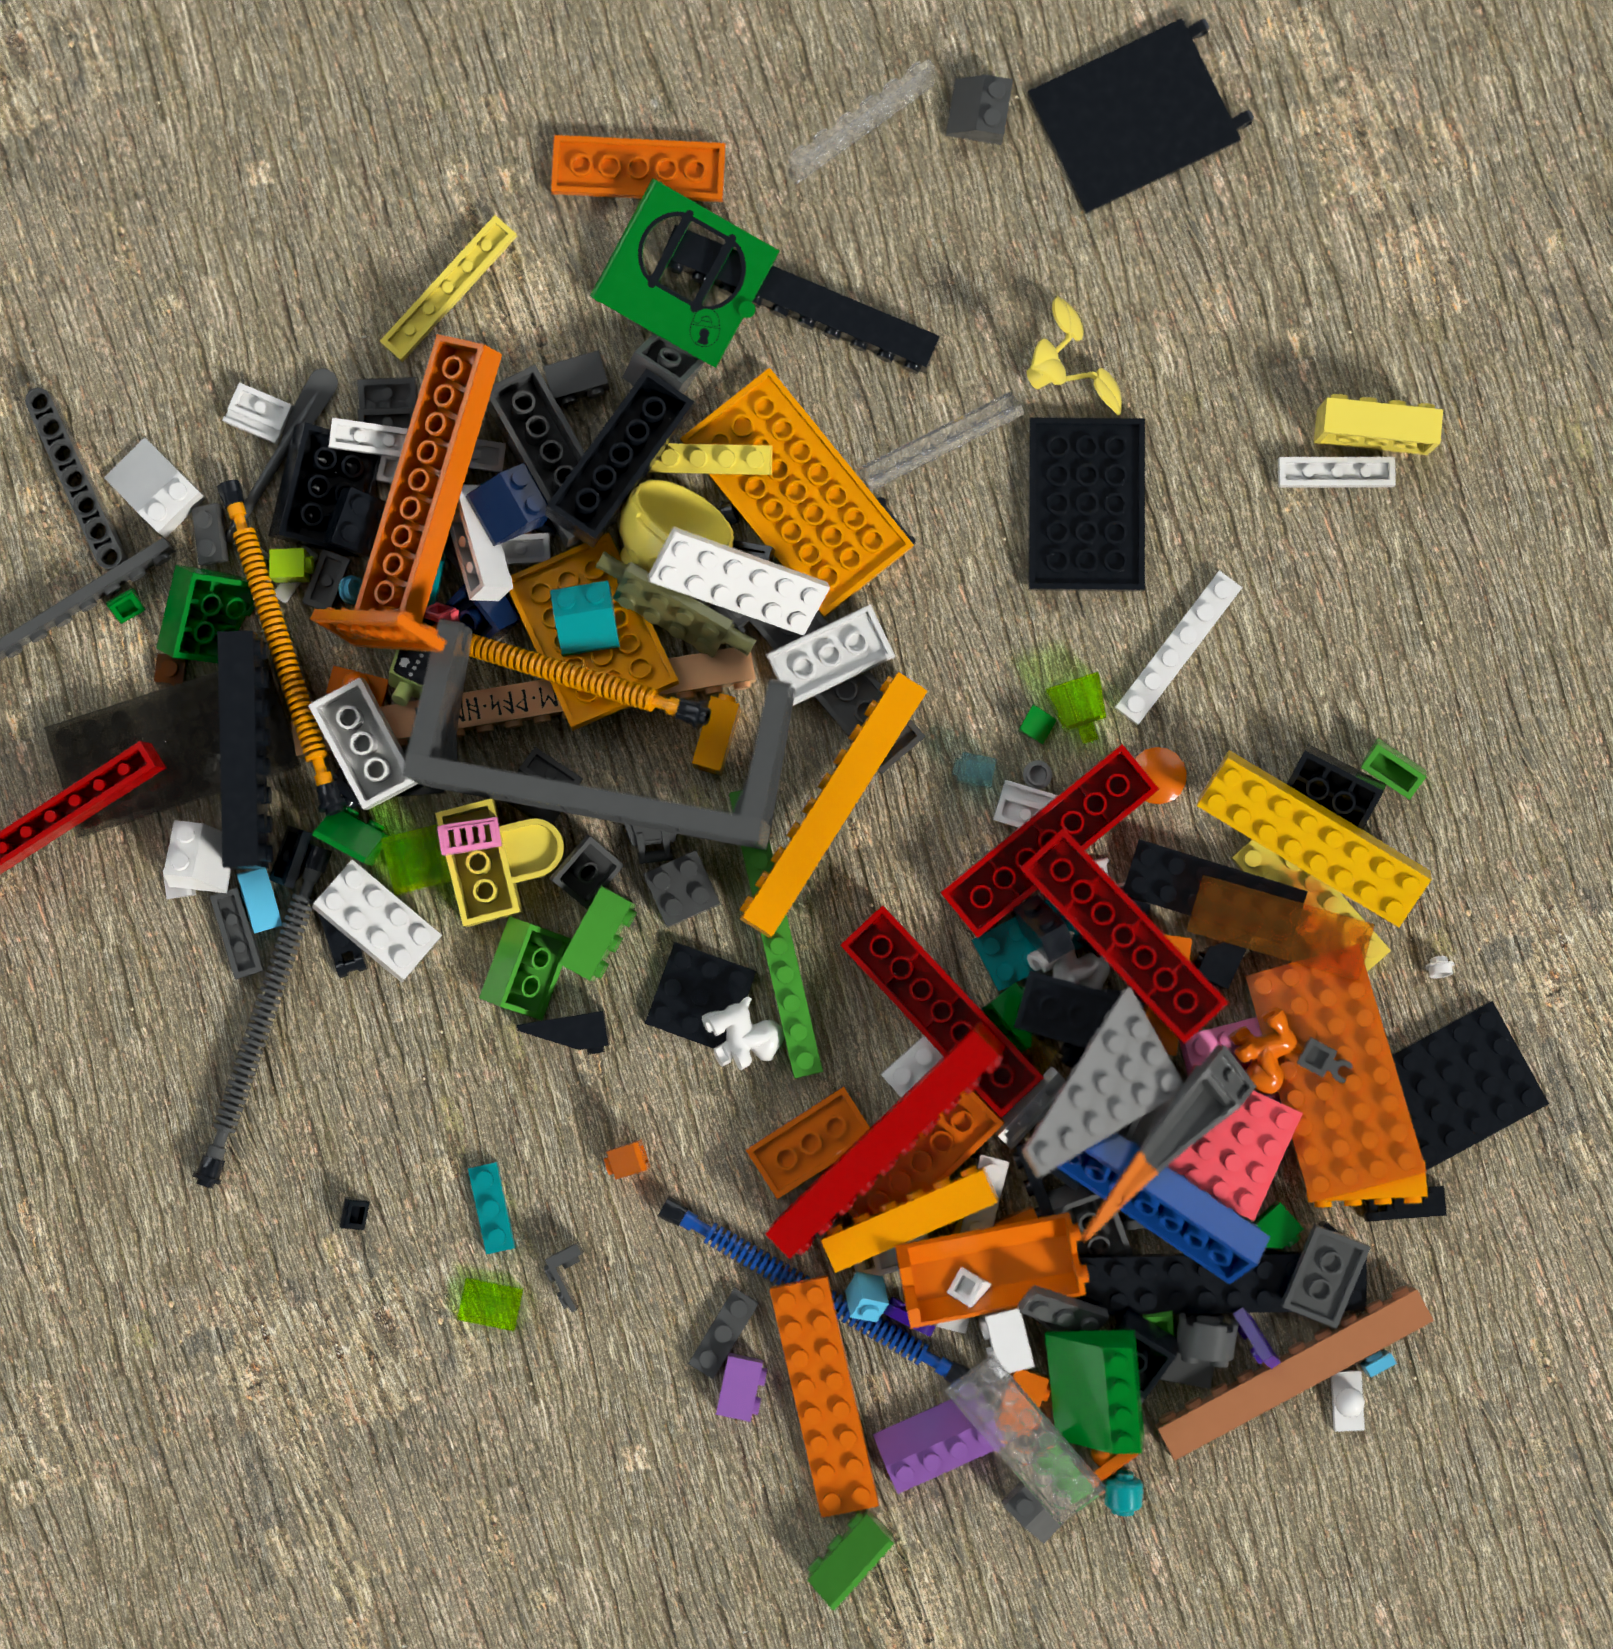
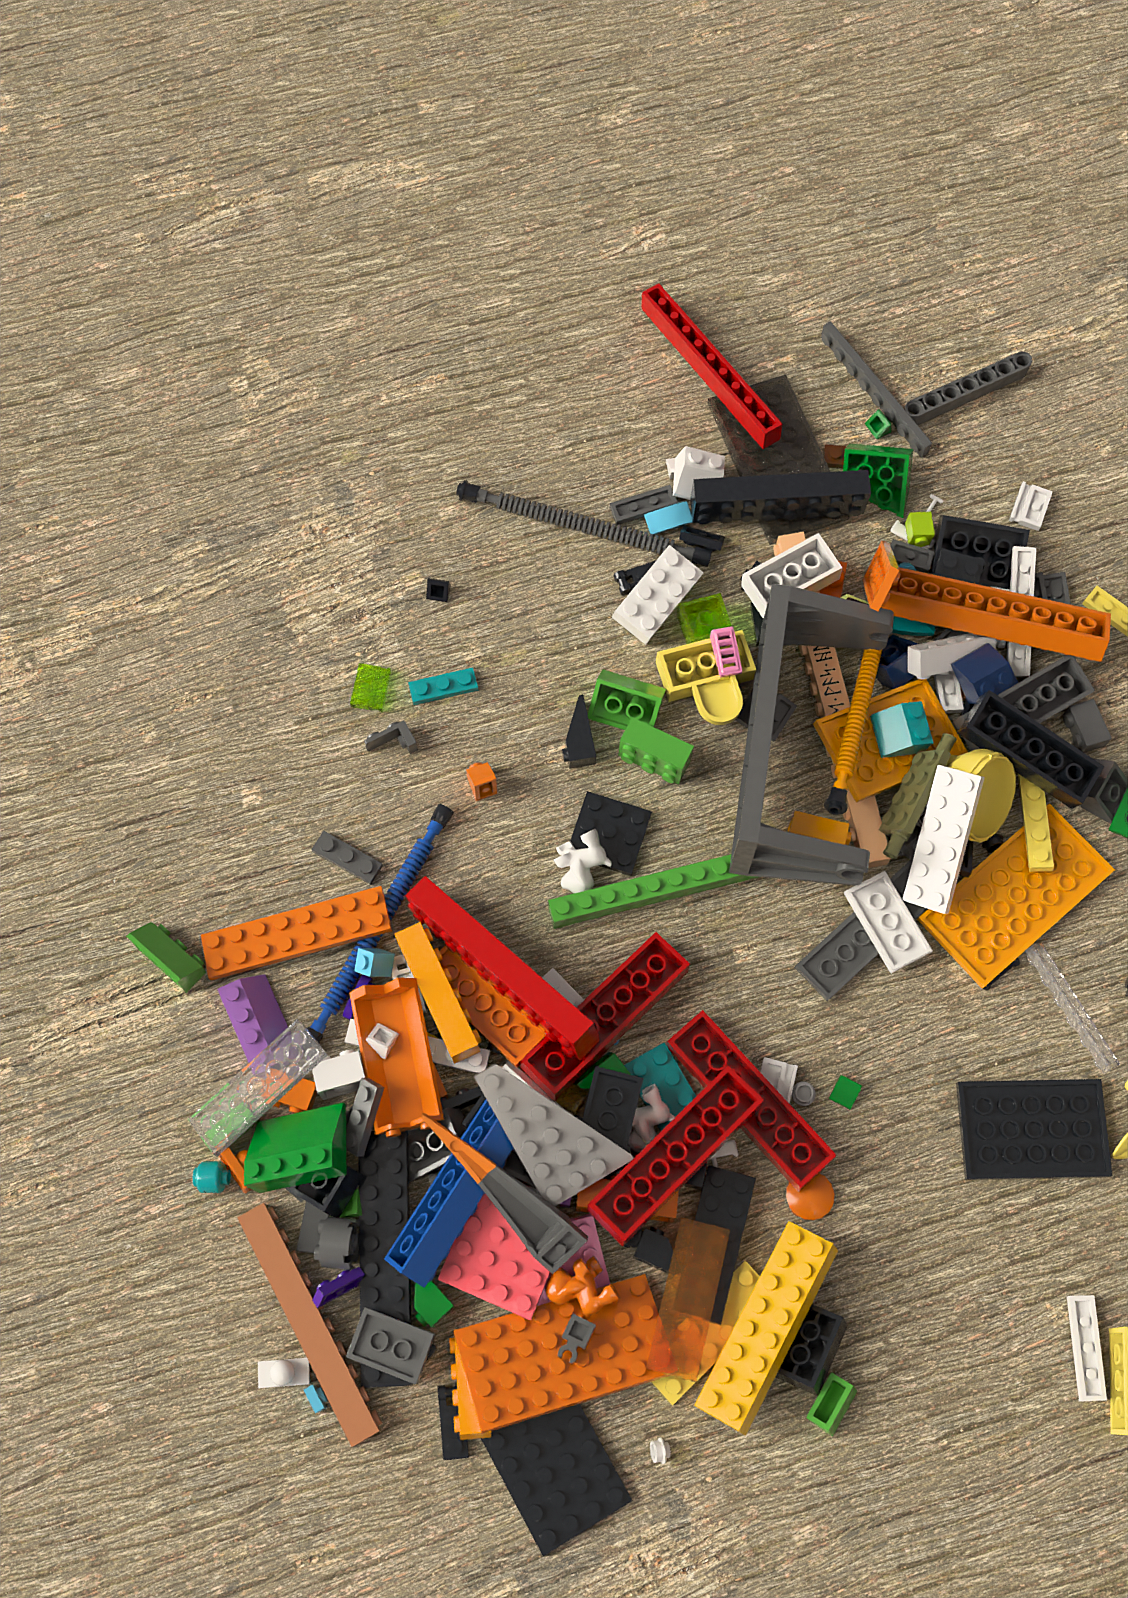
camera: 85 degrees right, 15 degrees down
white slope [104,437,206,538] -> none
dark grey plate [192,503,229,566] -> none
light orange hose [217,480,347,816] -> none
dark grey piece [226,368,338,544] -> none
green slope [312,806,389,866] -> none
coral slope [423,602,459,623] -> none
dark grey slope [550,834,624,909] -> none
dark grey piece [624,824,678,864] -> none
dark grey brick [643,850,721,928] -> none
medium lavender brick [716,1353,767,1422] -> none
light orange brick [739,672,928,938] -> none
orange plate [746,1086,870,1199] -> none
clear light blue brick [952,752,997,789] -> none
dark grey slope [1001,1480,1064,1544] -> none
black brick [1013,894,1075,963] -> none
clear neon green torso [1044,672,1106,745] -> none
white plate [1114,570,1242,725] -> none

